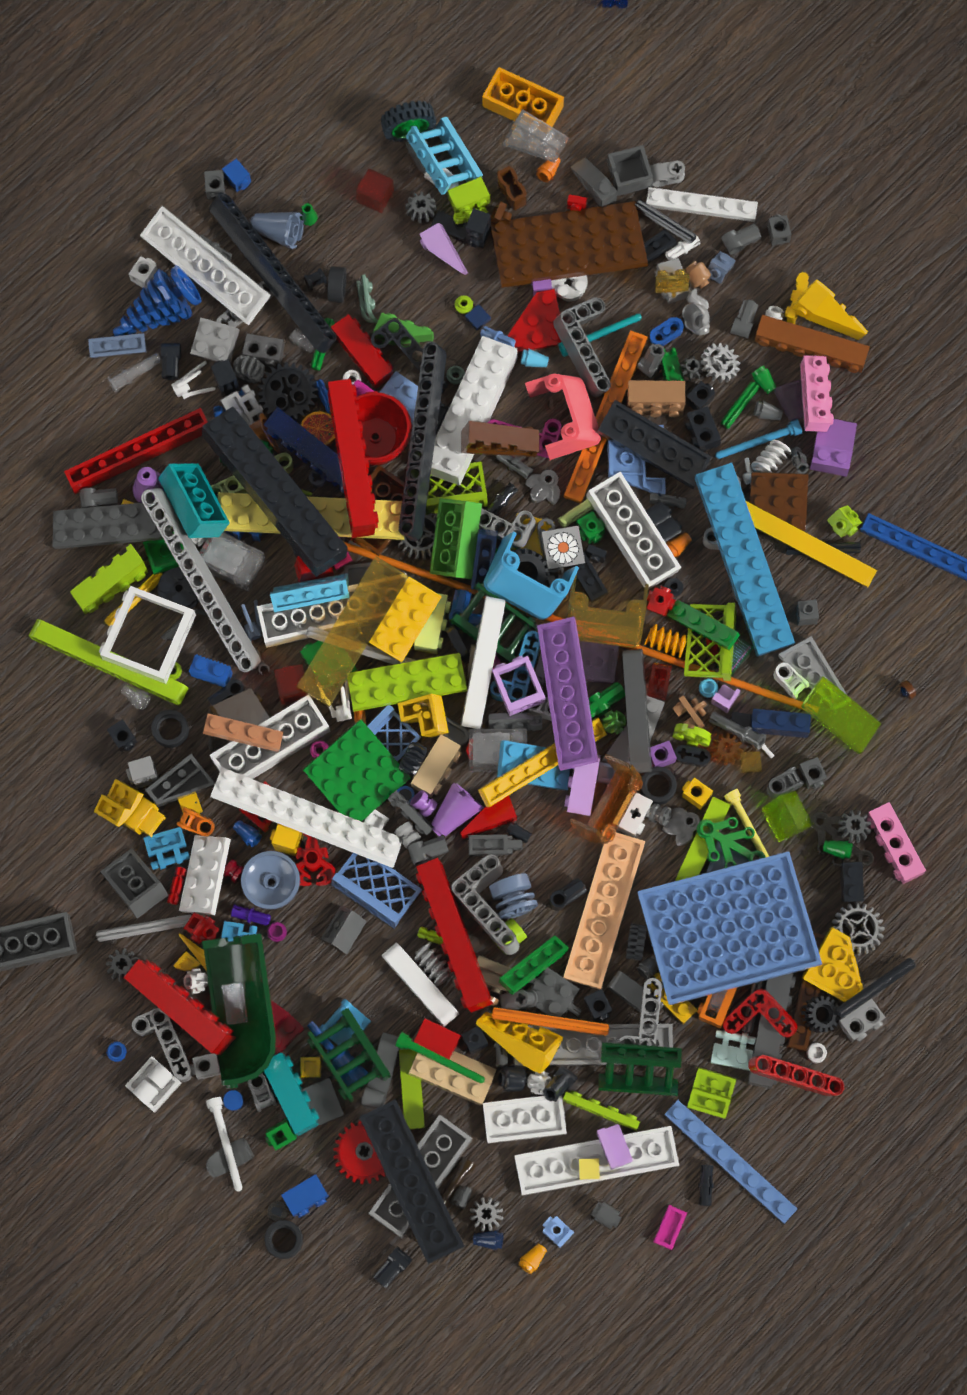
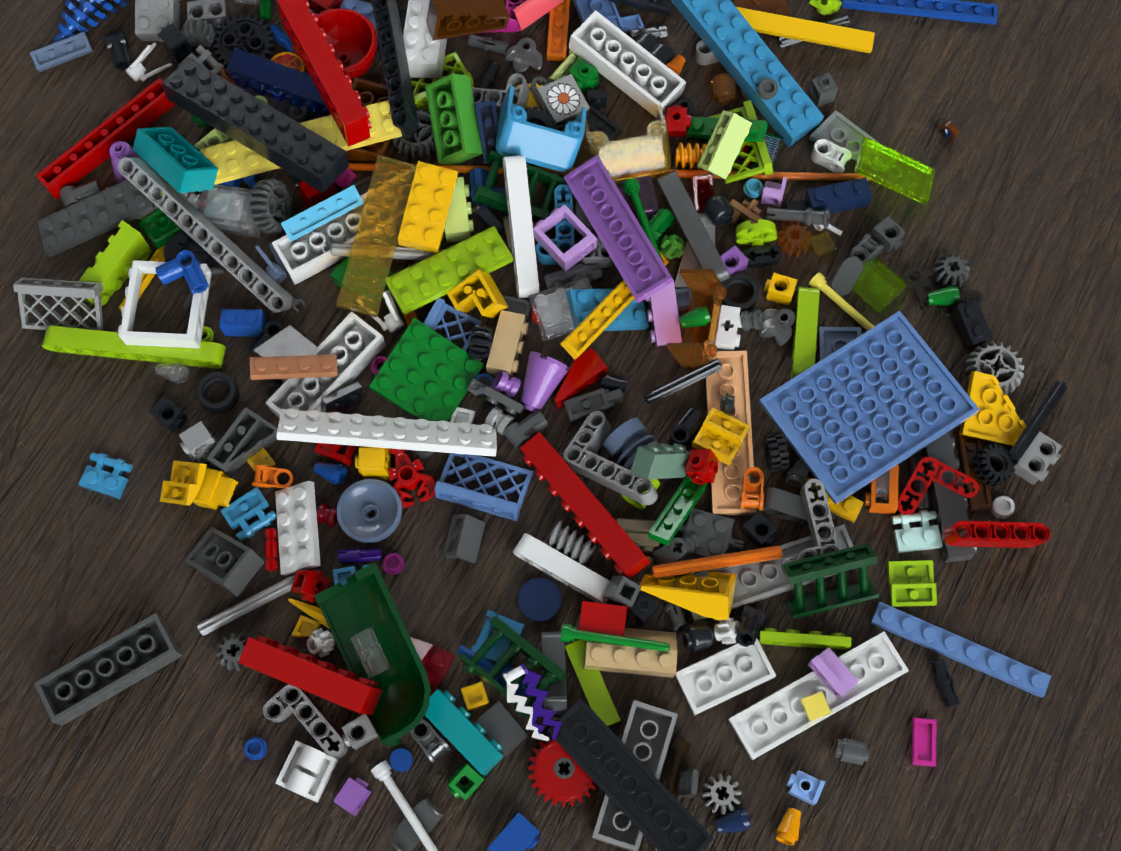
camera: 15 degrees left, 5 degrees down
clear pin [107,352,162,393] -> none
clear red head [274,664,309,704] -> none
lime axle [417,927,444,945] -> none
green plant [696,817,766,868] -> none
bright pink brick [866,802,926,884] -> none
none -> light grey fence [13,278,104,331]
none -> dark azure plate [78,452,133,499]
none -> blue piece [155,250,209,294]
none -> dark grey gear [249,178,294,234]
none -> black plate [321,382,362,413]
none -> medium lavender brick [333,777,371,816]
none -> piece [502,663,562,741]
none -> dark blue tile [518,578,562,623]
none -> dark grey brick [603,576,641,607]
none -> green piece [622,178,663,261]
none -> sand green brick [631,443,690,479]
none -> black axle [644,358,722,405]
none -> green cone [679,305,711,329]
none -> red brick [685,449,719,485]
none -> yellow slope [691,407,751,466]
none -> yellowish green brick [697,110,752,179]
none -> black head [704,195,734,226]
none -> clear orange head [710,74,736,105]
none -> pearl dark grey plate [720,393,735,413]
none -> orange piece [740,467,764,511]
none -> dark grey tile [757,78,778,100]
none -> dark grey tile [832,256,863,296]

